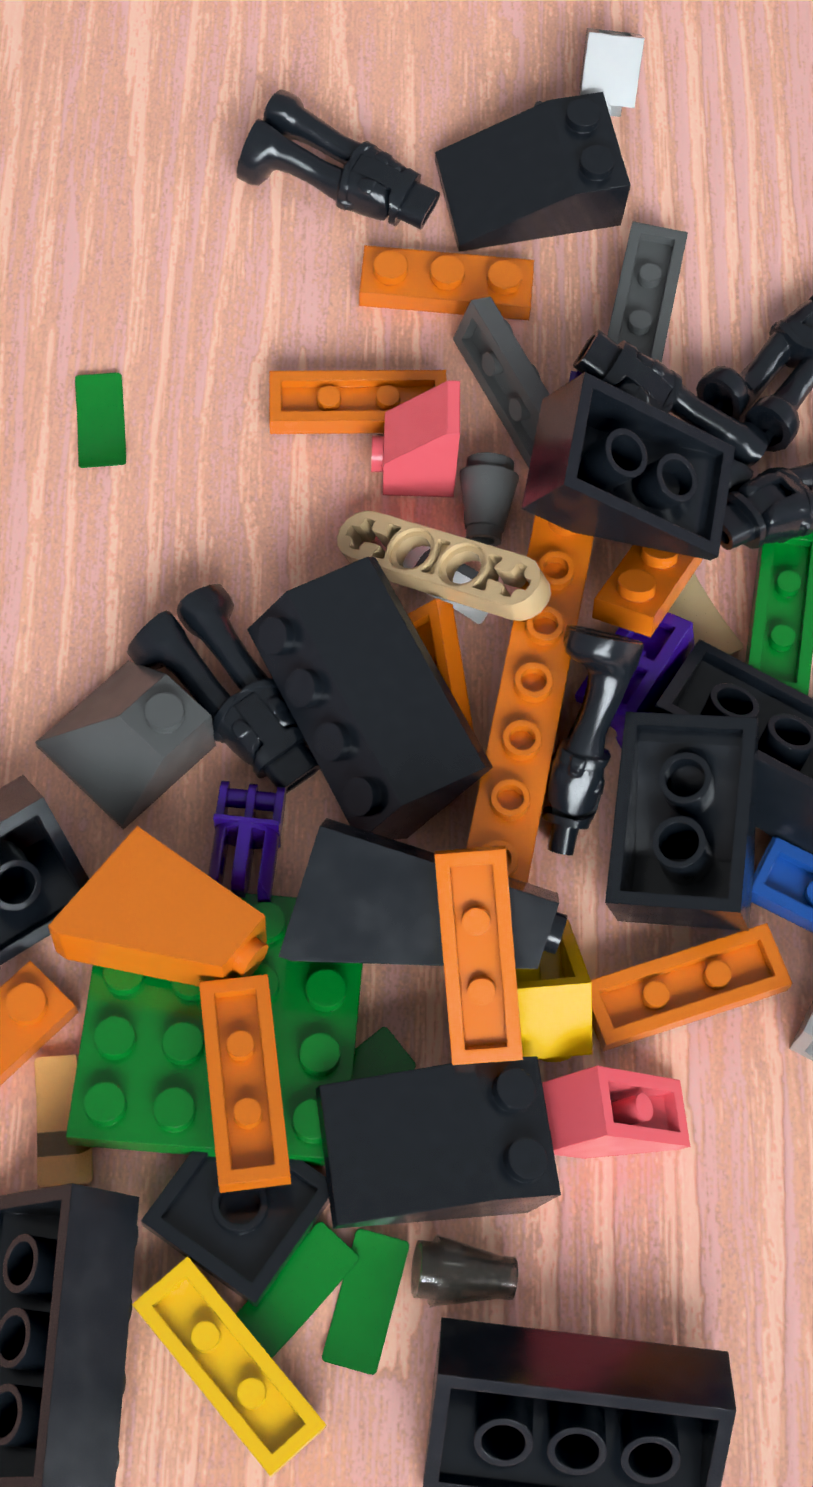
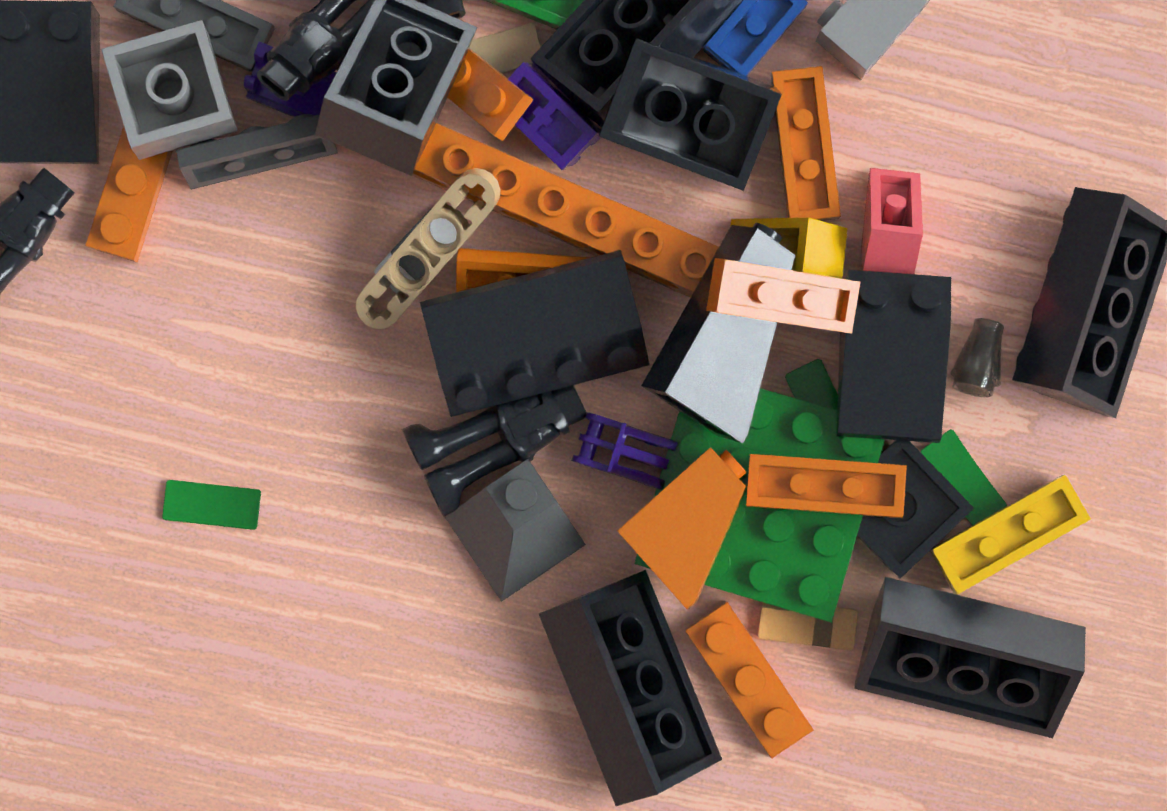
camera: 75 degrees left, 20 degrees up
orange plate [269,370,447,434] -> none
green sticker [322,1228,409,1375] -> none
coral slope [371,380,460,497] -> none
dark grey cone [459,452,519,546] -> none
black piece [542,625,644,855] -> none
none -> light grey brick [101,20,238,160]

